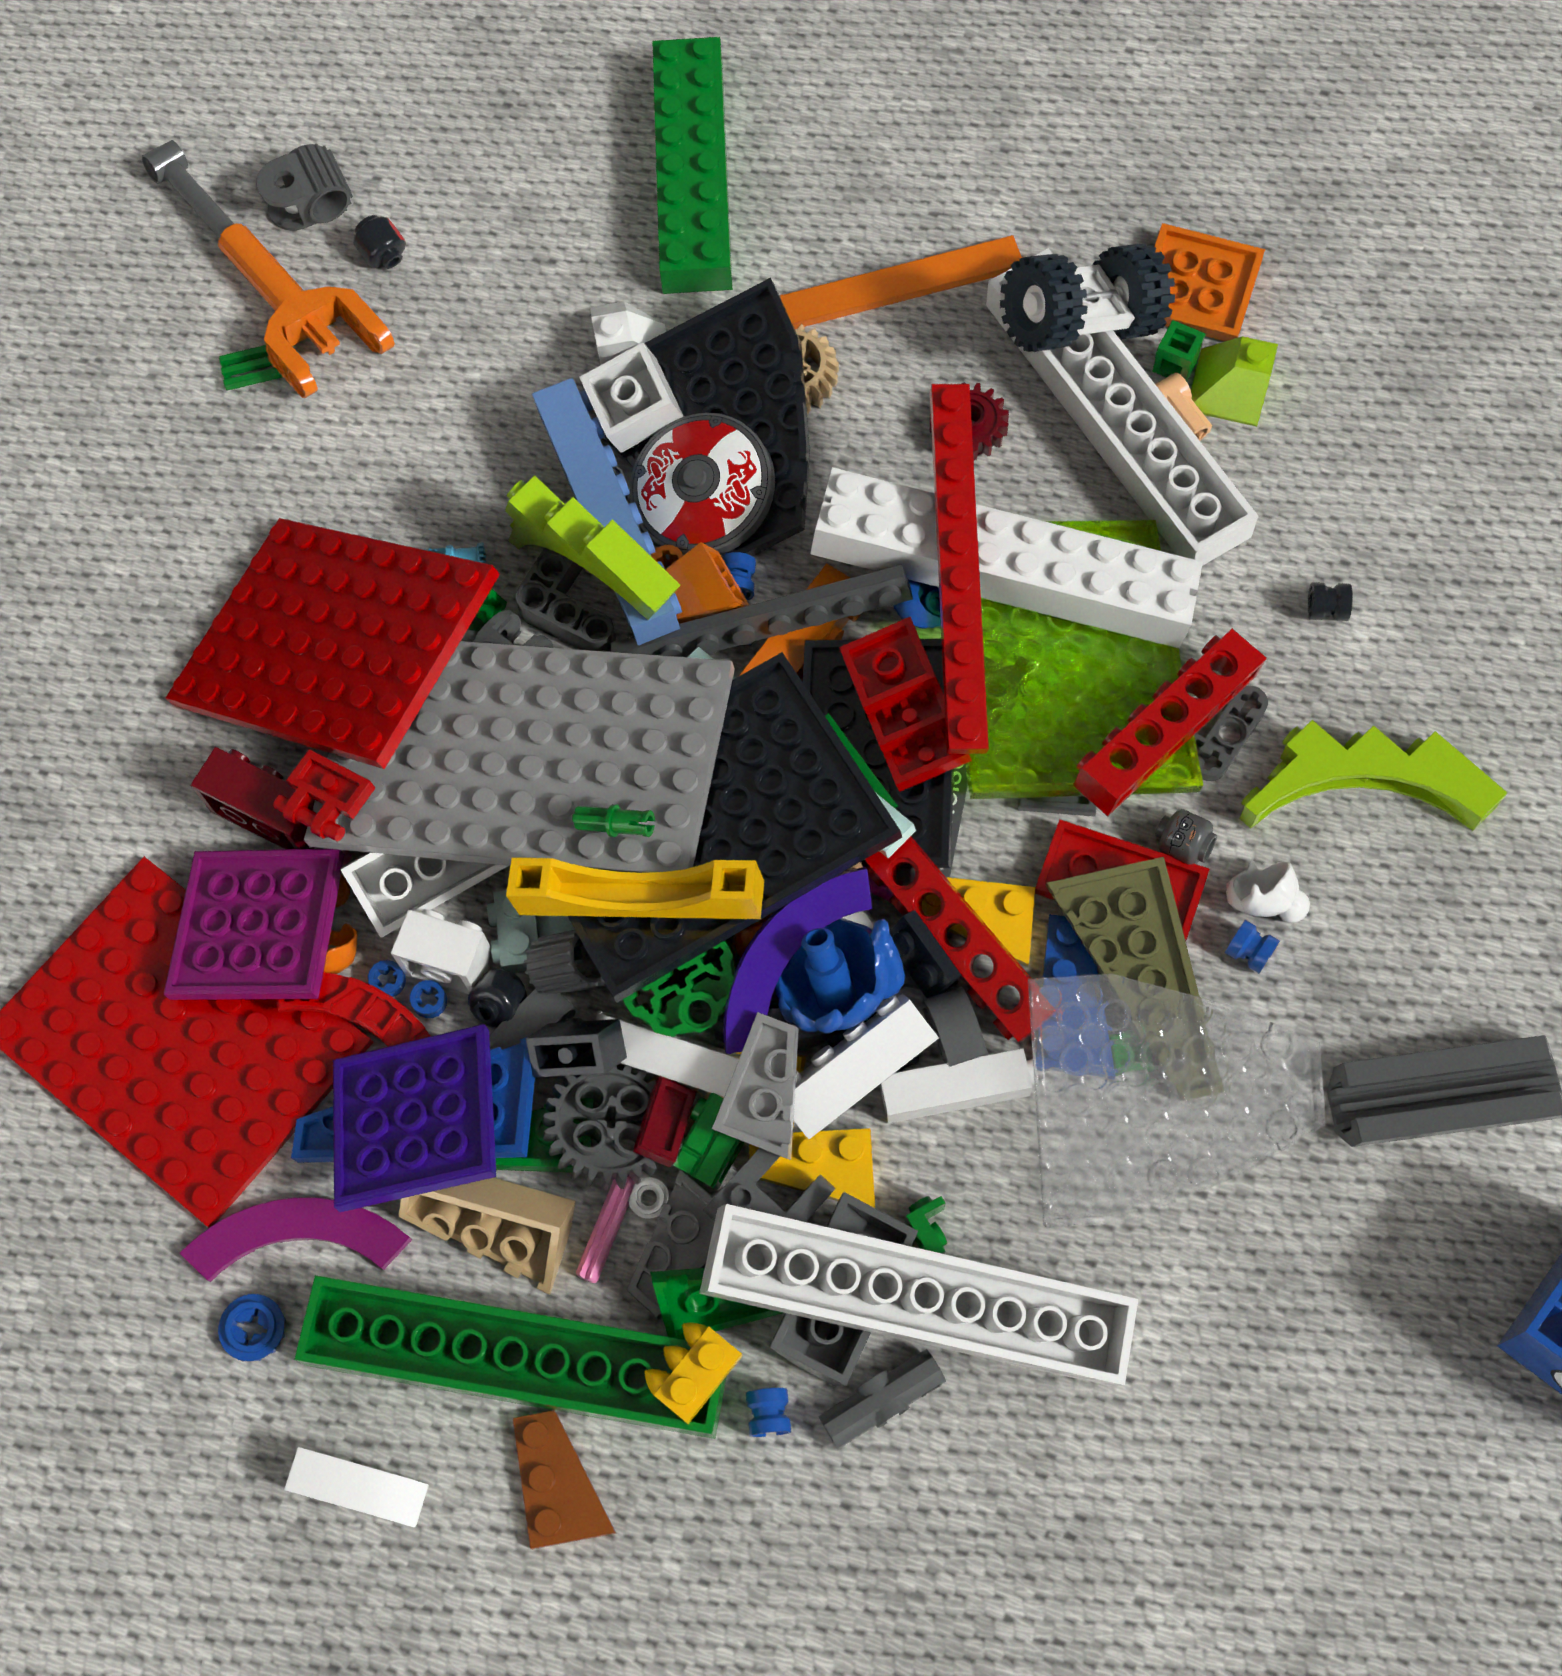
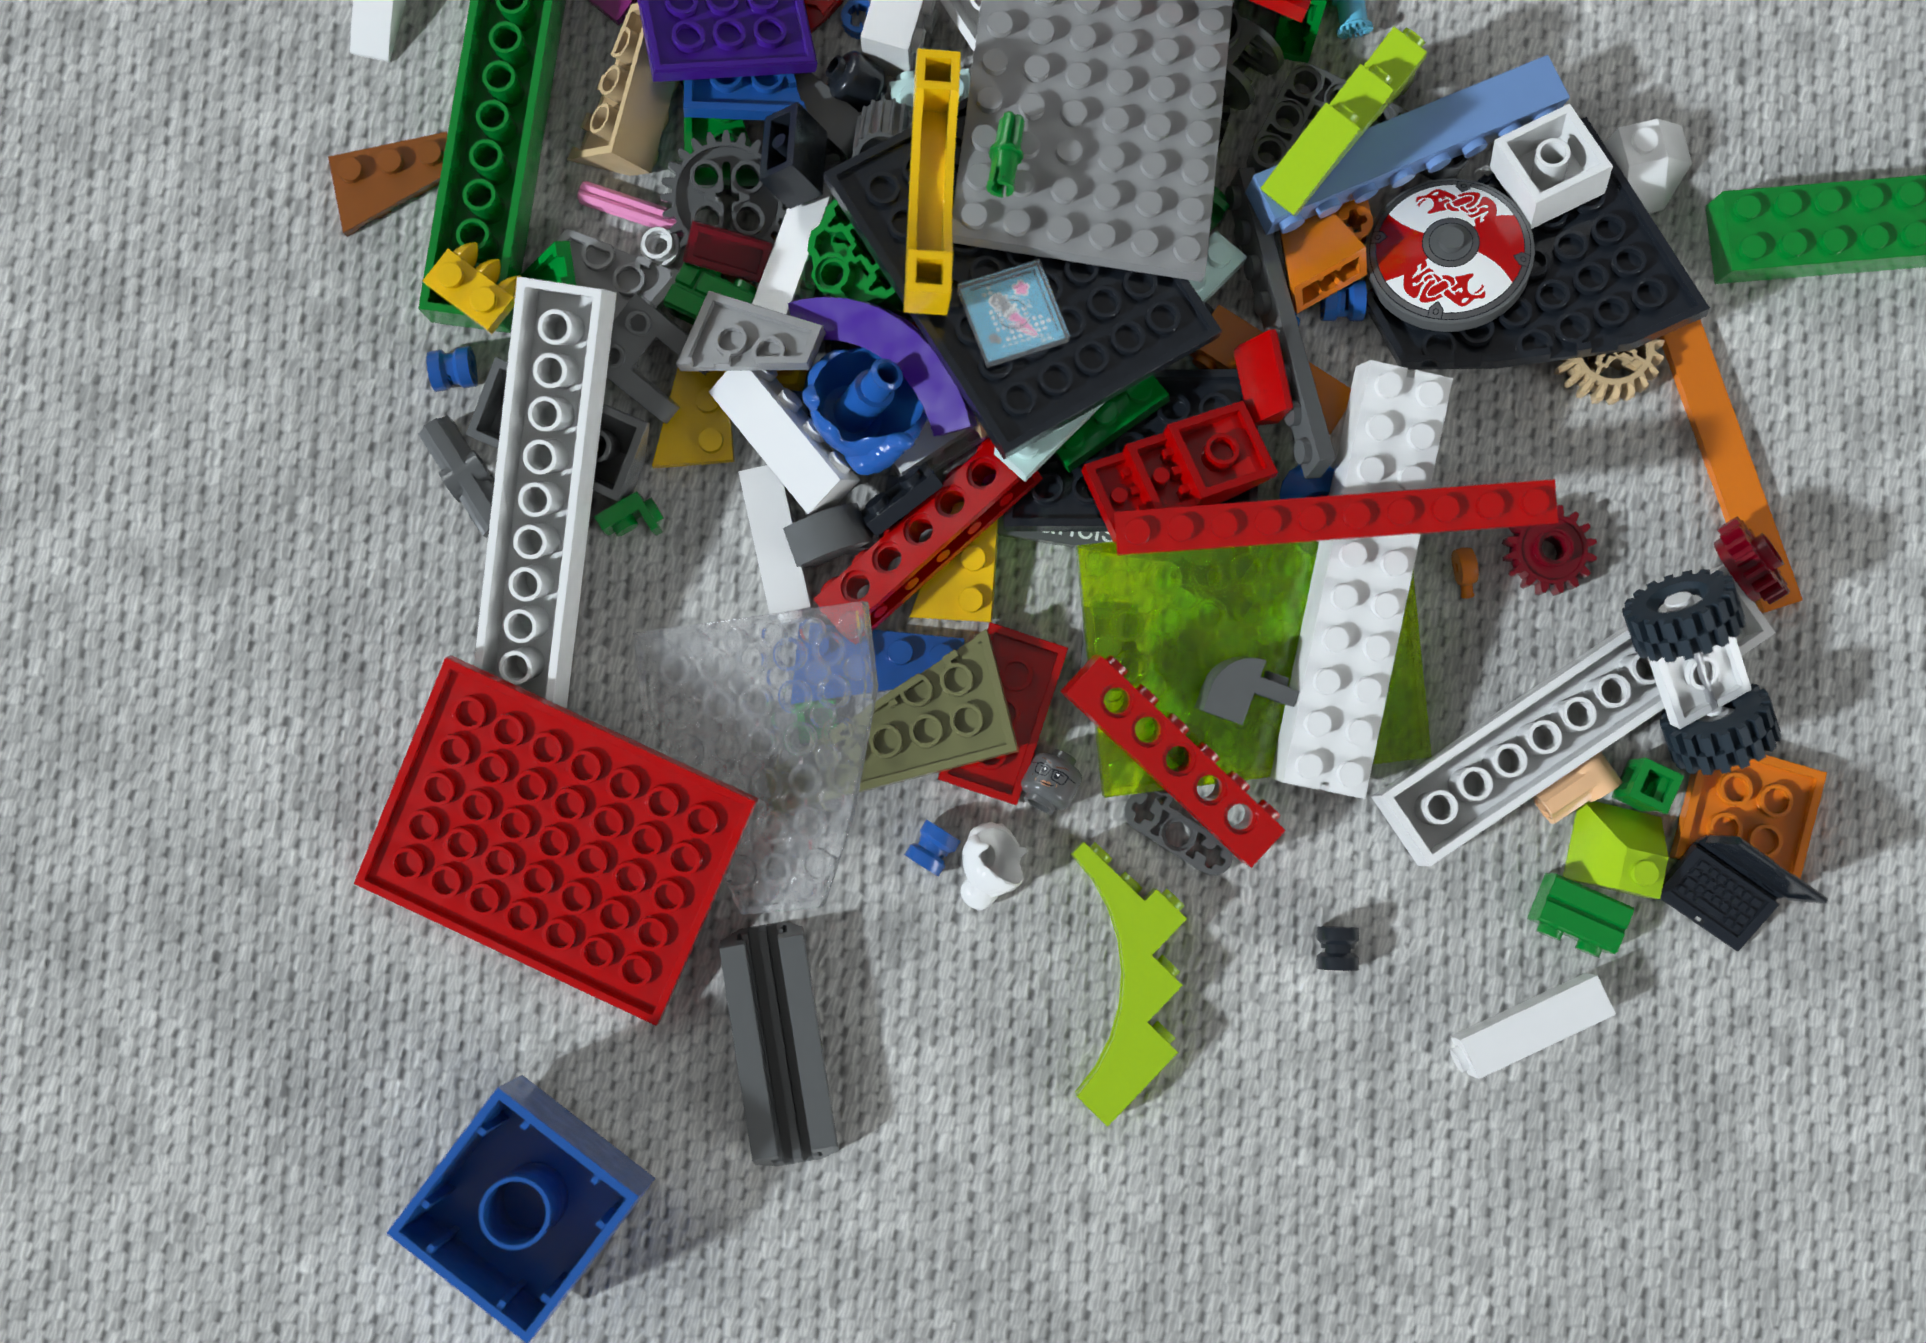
camera: 80 degrees right, 15 degrees up
none -> red plate [354,655,759,1026]
none -> clear tile [957,259,1070,368]
none -> dark grey brick [1194,656,1300,725]
none -> red slope [1234,329,1293,426]
none -> white brick [1450,973,1616,1079]
none -> orange piece [1451,547,1479,599]
none -> green brick [1527,873,1634,958]
none -> black piece [1660,835,1828,951]
none -> dark red gear [1714,516,1790,605]

